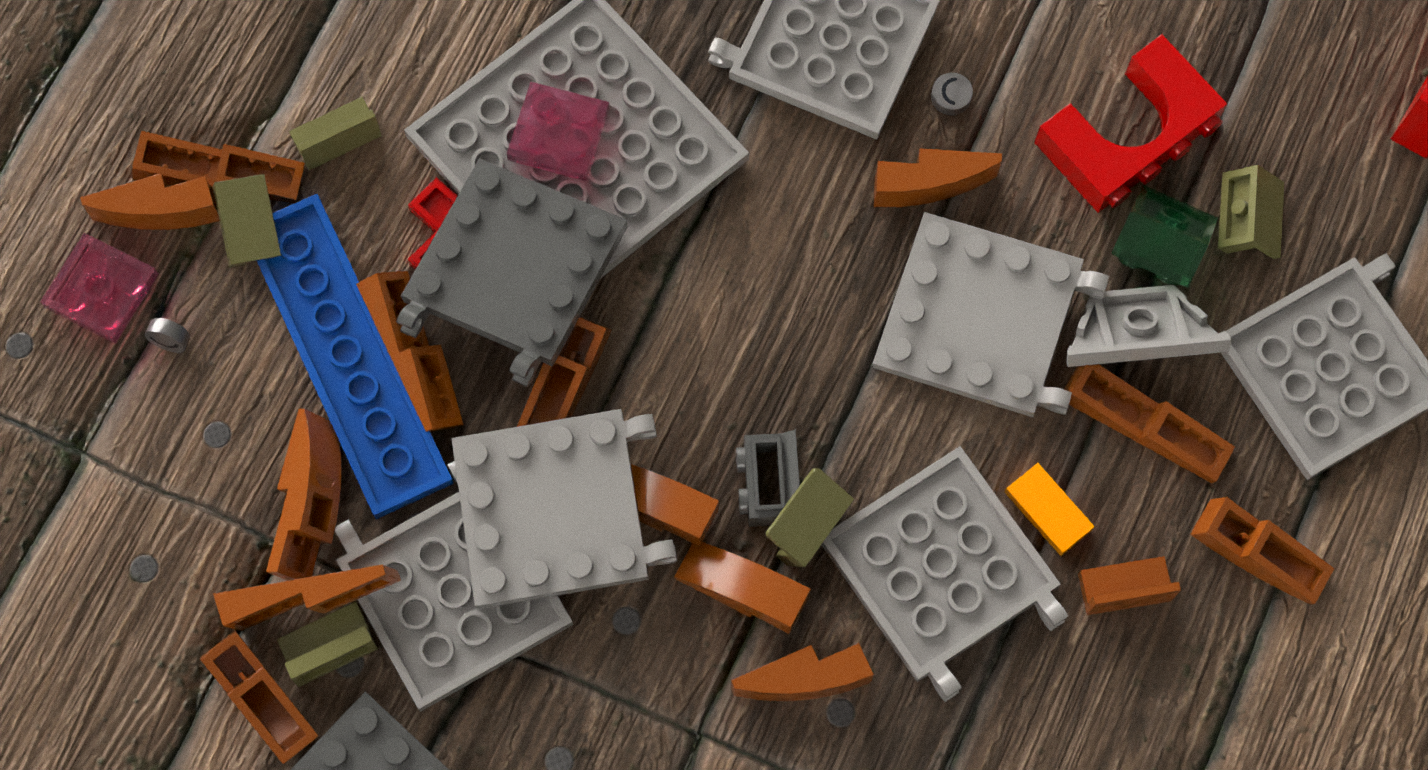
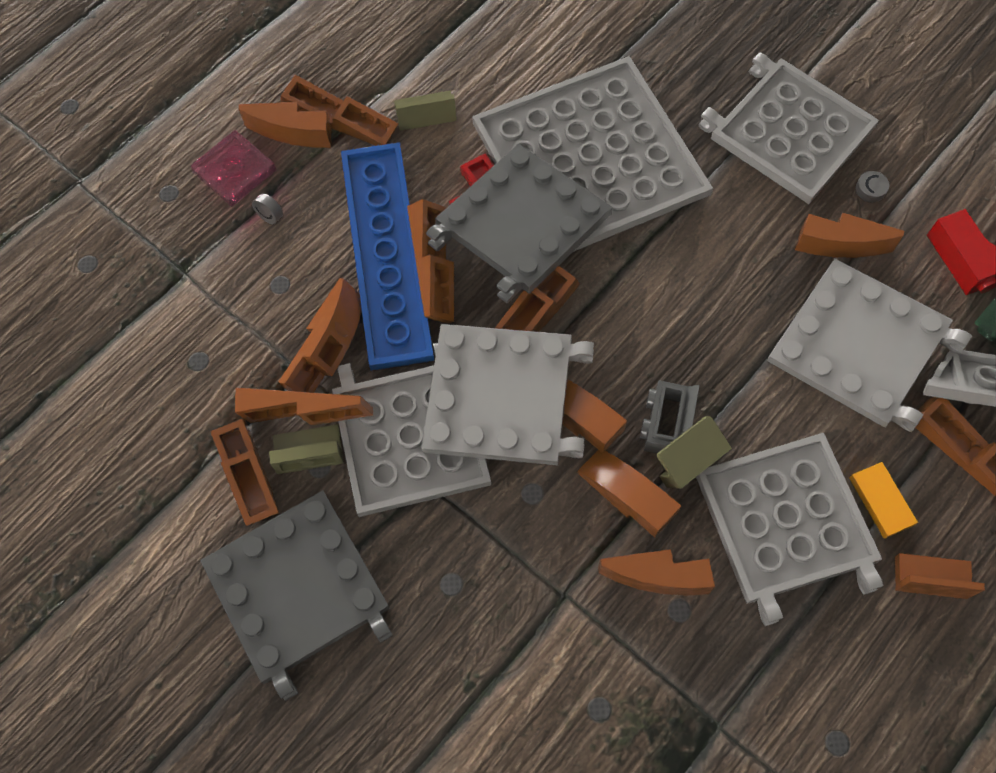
camera: 20 degrees right, 5 degrees down
olive panel [212,174,281,268] -> none
clear pink plate [506,82,610,181] -> none

